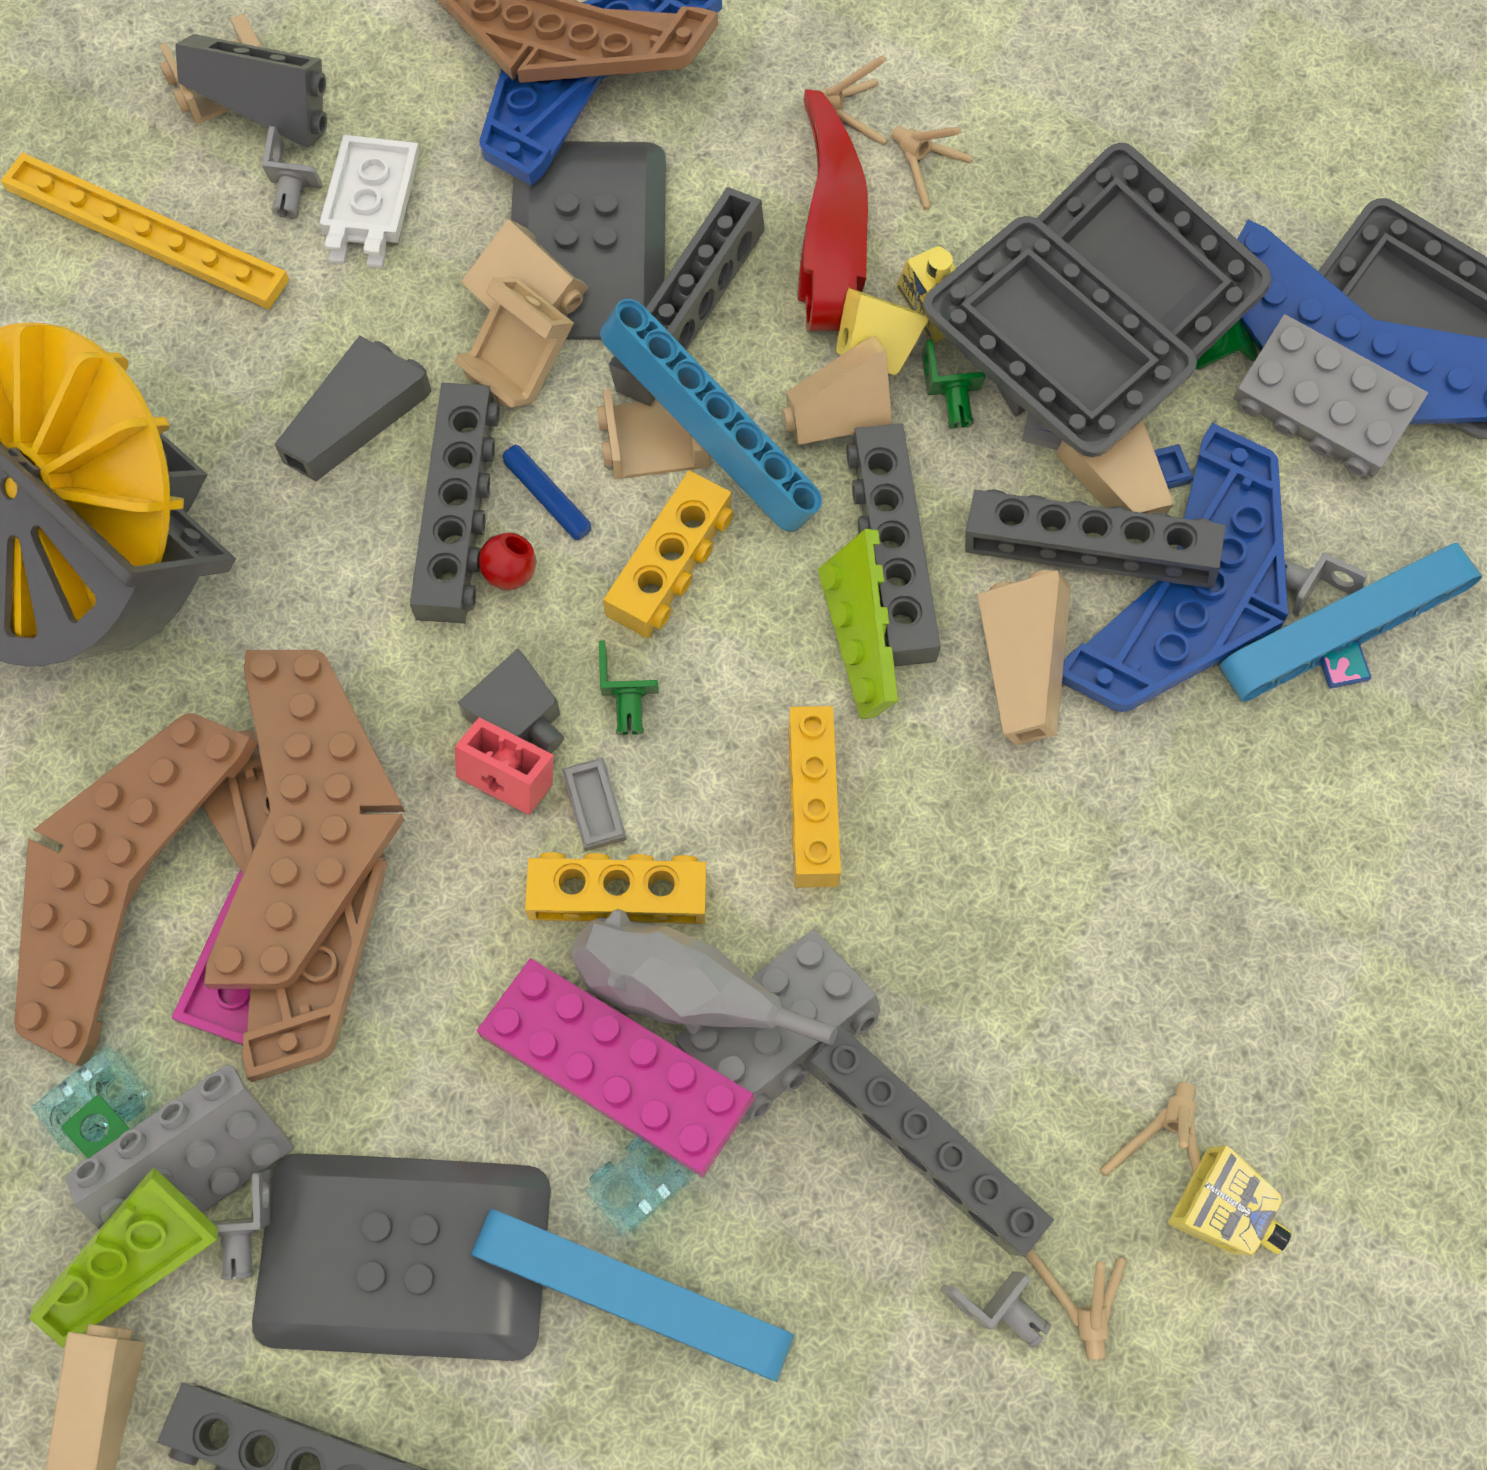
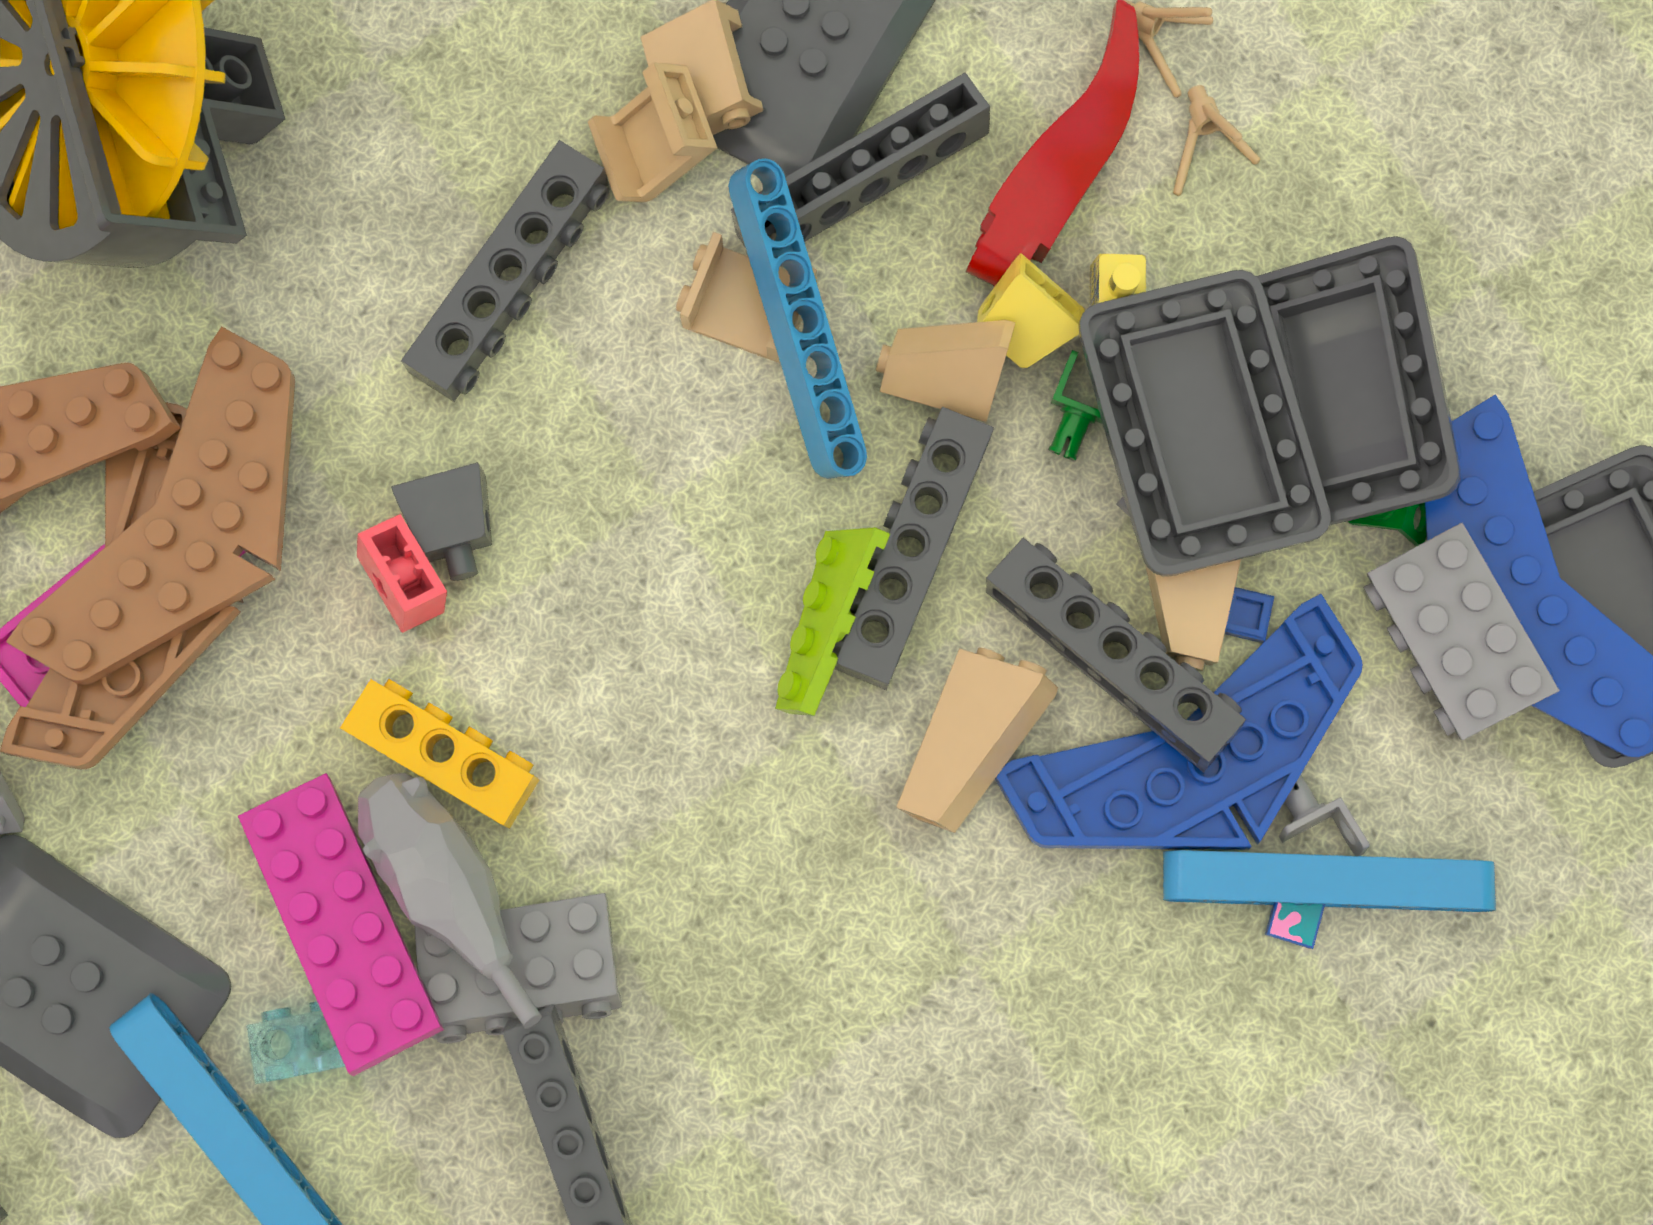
camera: 30 degrees right, 10 degrees up
dark grey slope [274,335,432,481] -> none
red piece [478,532,537,590] -> none
blue axle [502,445,591,540] -> none
light grey tile [562,757,627,852] -> none
green bracket [599,640,659,735] -> none
yellow brick [603,470,734,639] -> none
yellow brick [788,706,841,888] -> none

